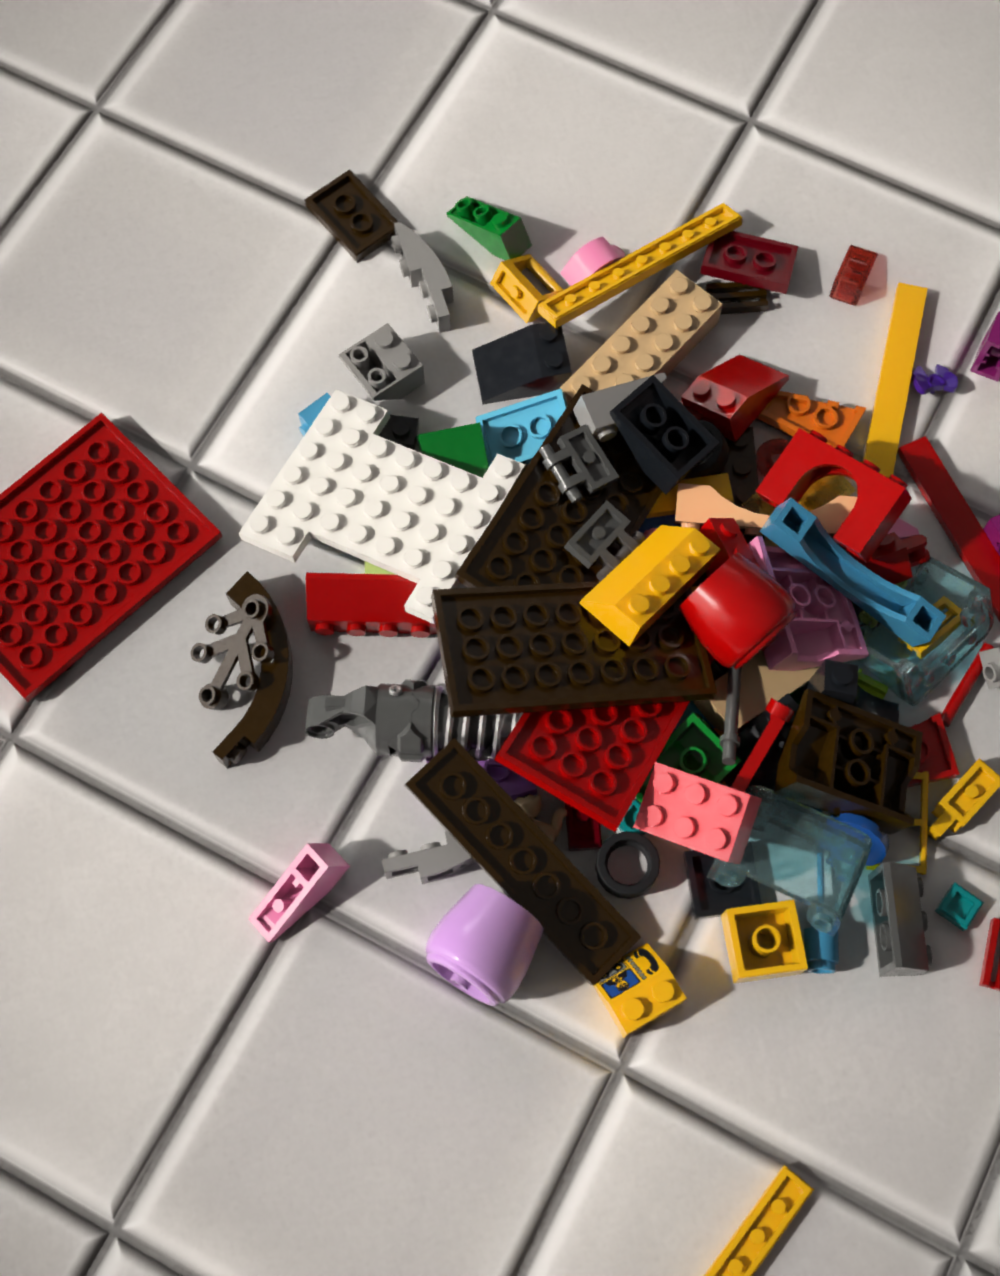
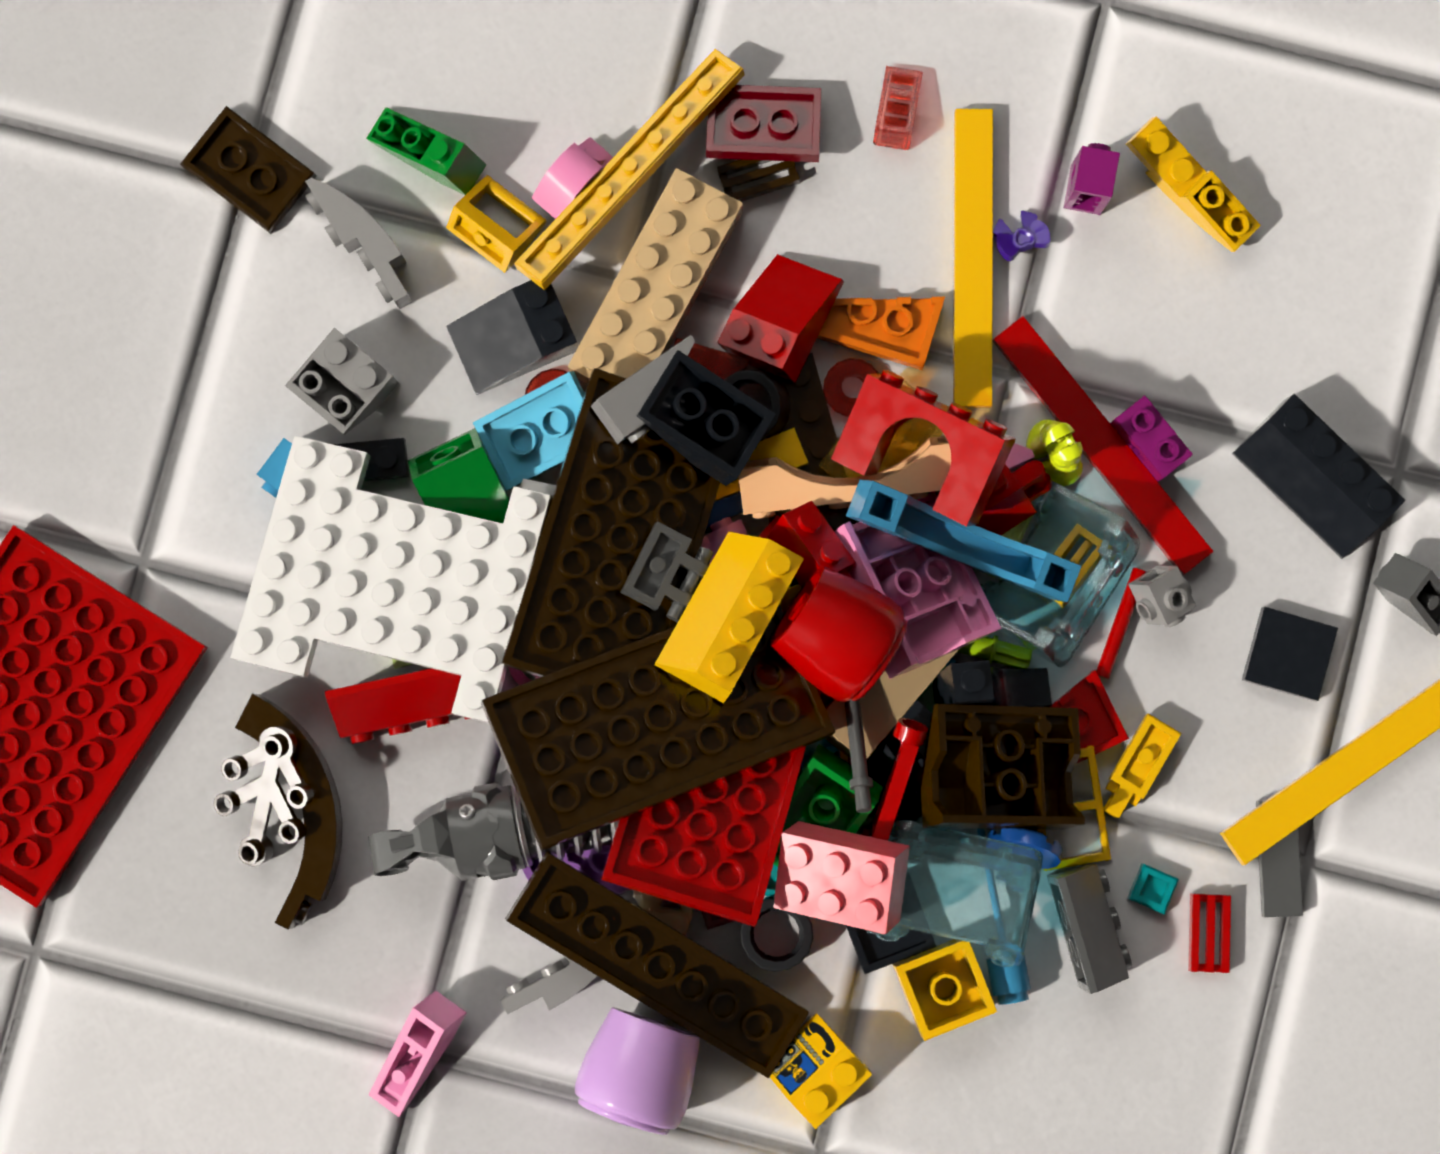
camera: 15 degrees left, 15 degrees up
dark grey plate [539,424,619,504] -> none
none -> neon yellow piece [1026,419,1083,487]

